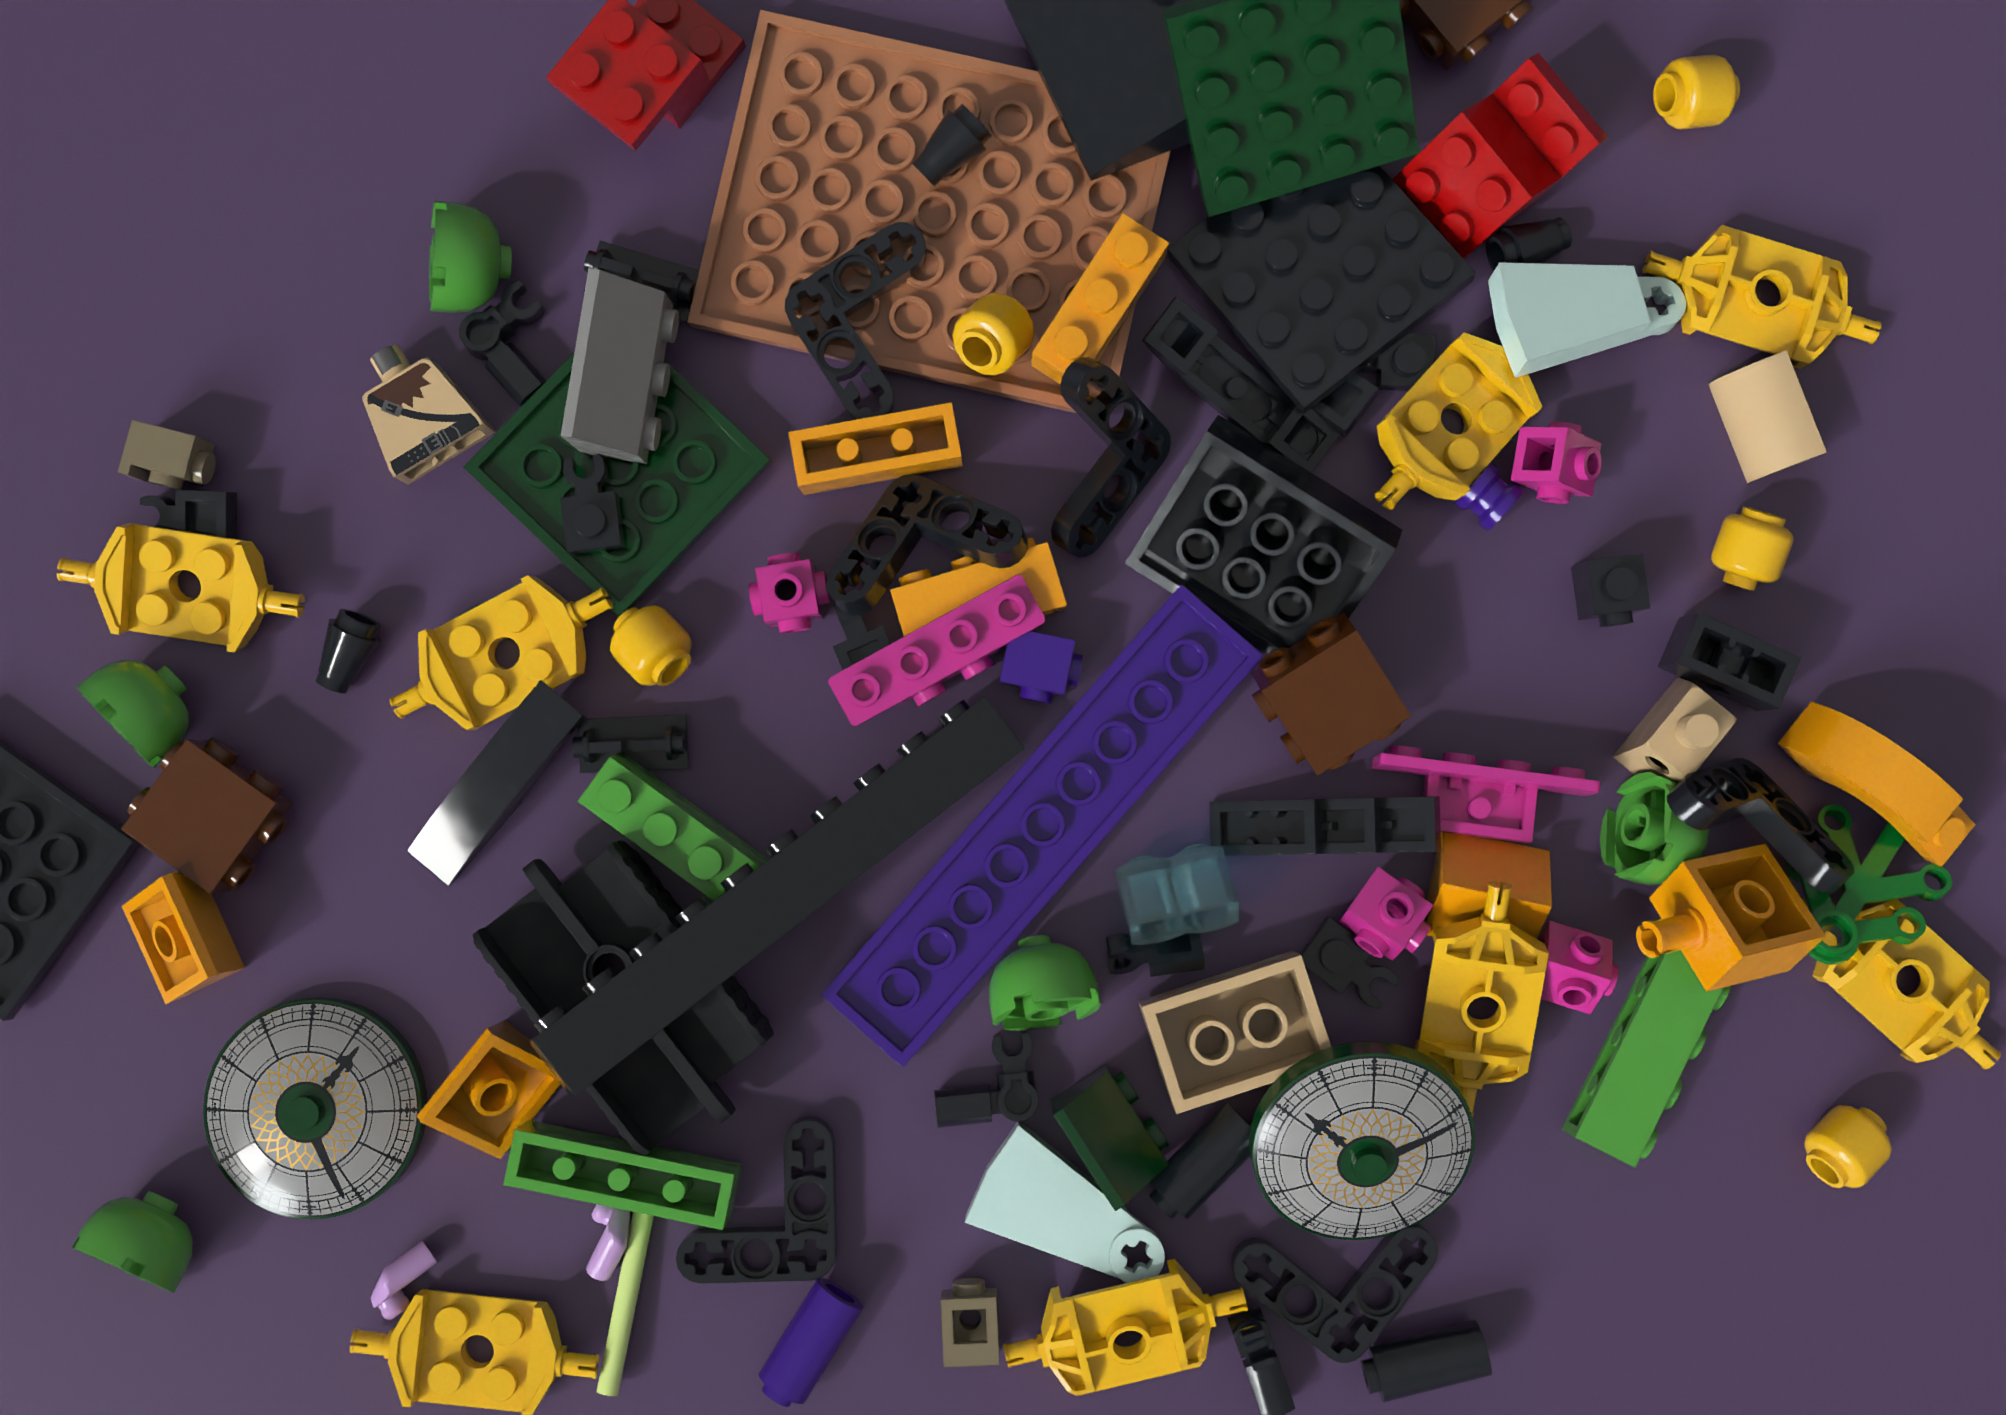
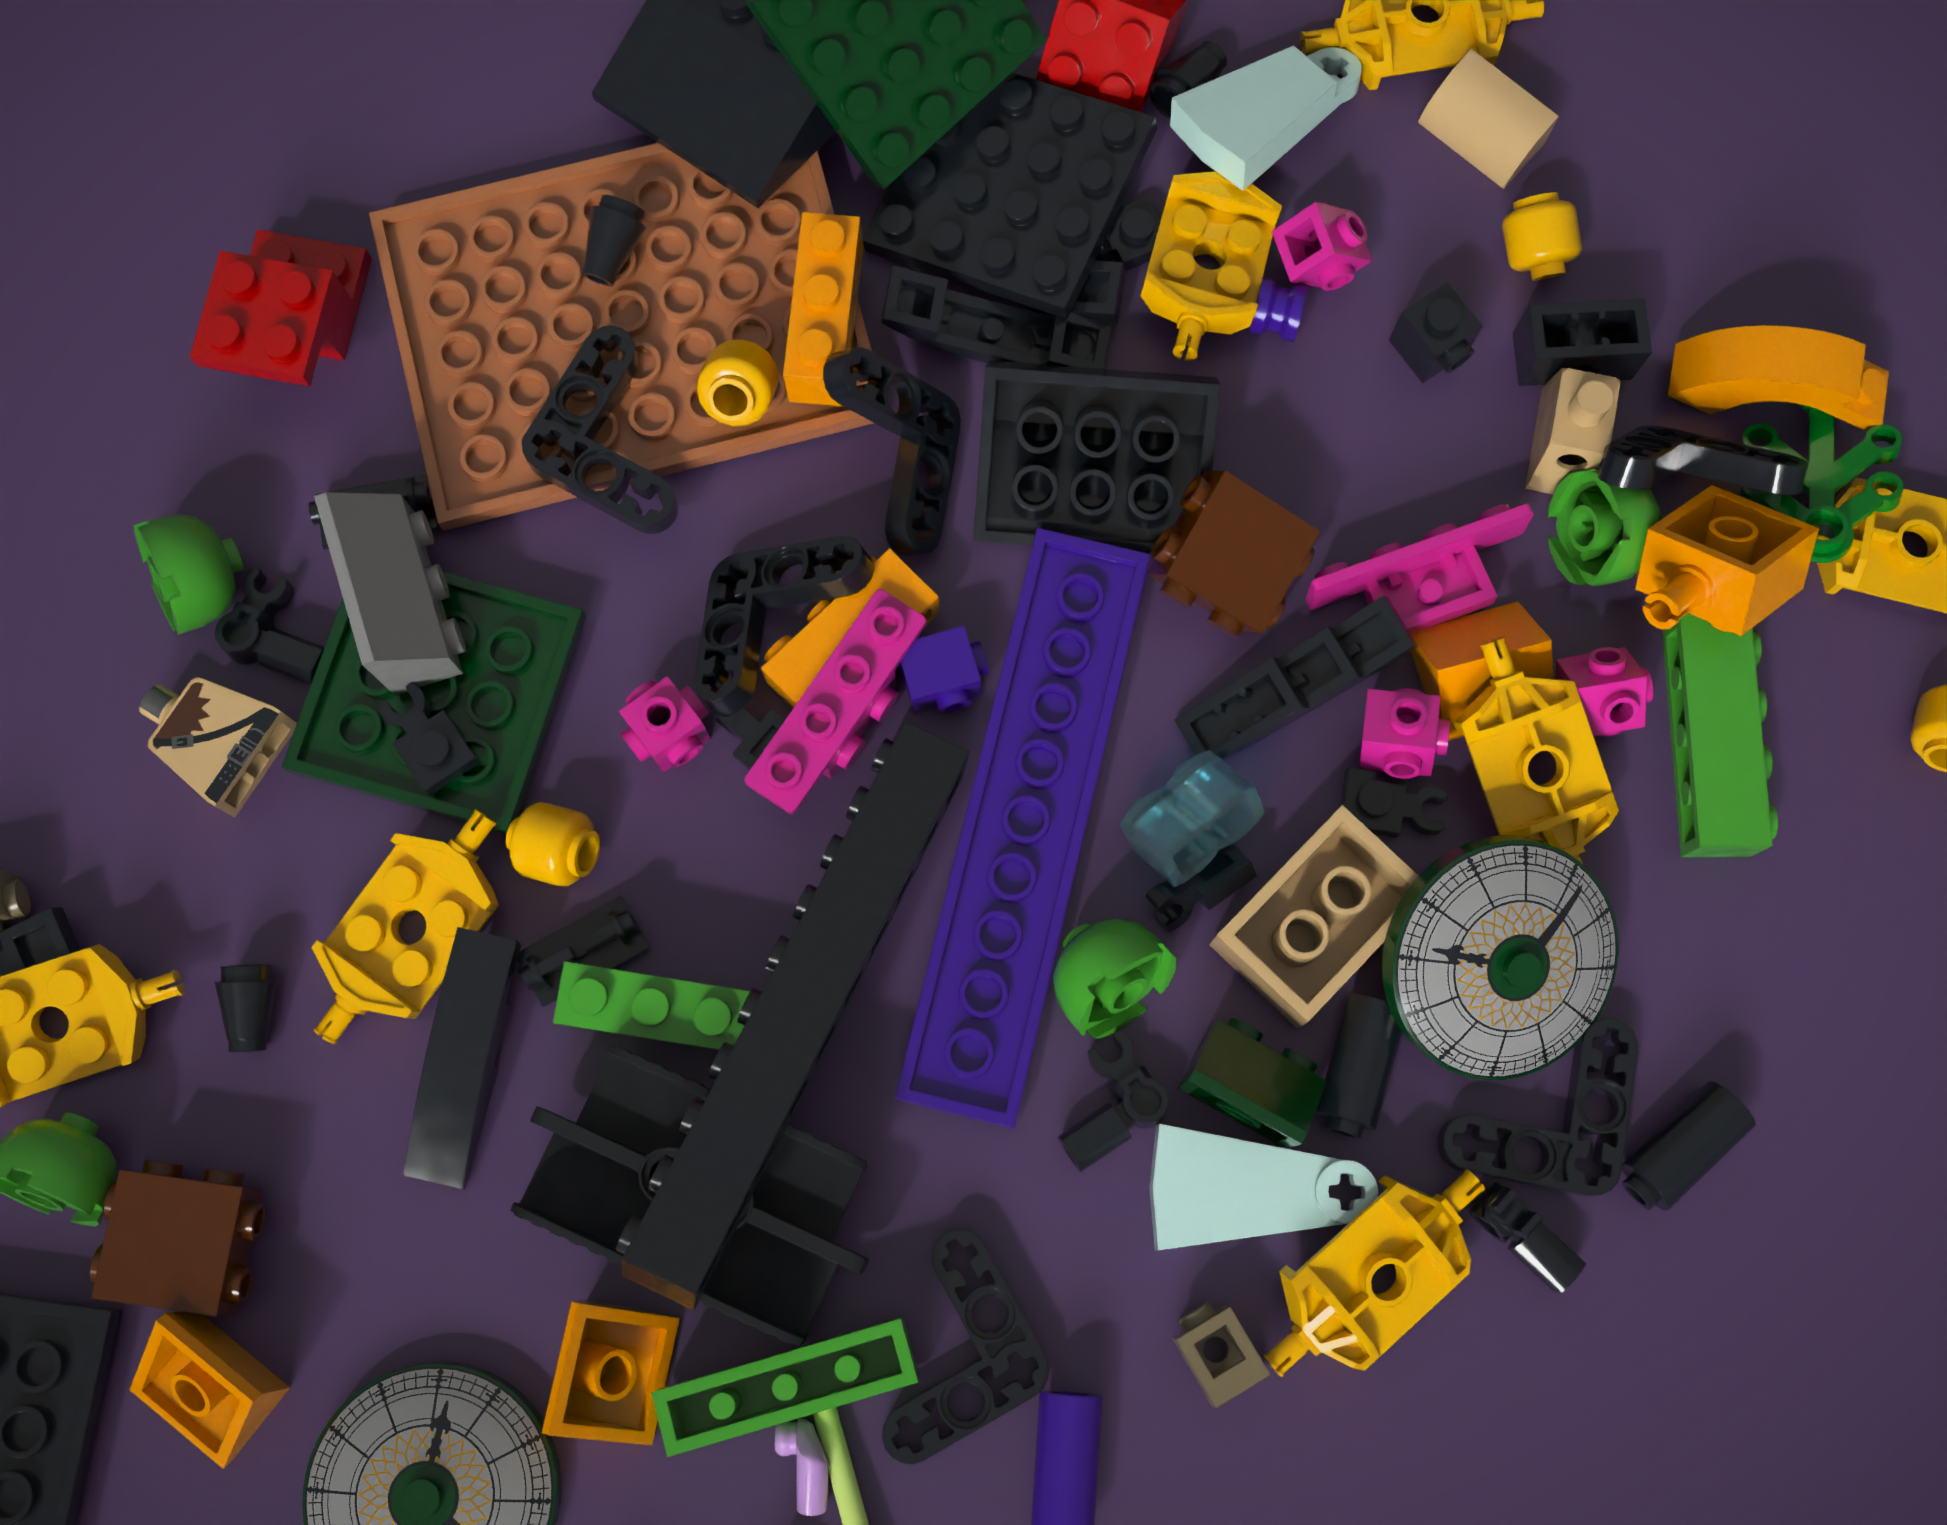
camera: 30 degrees left, 10 degrees down
light orange brick [788,402,963,495] -> none

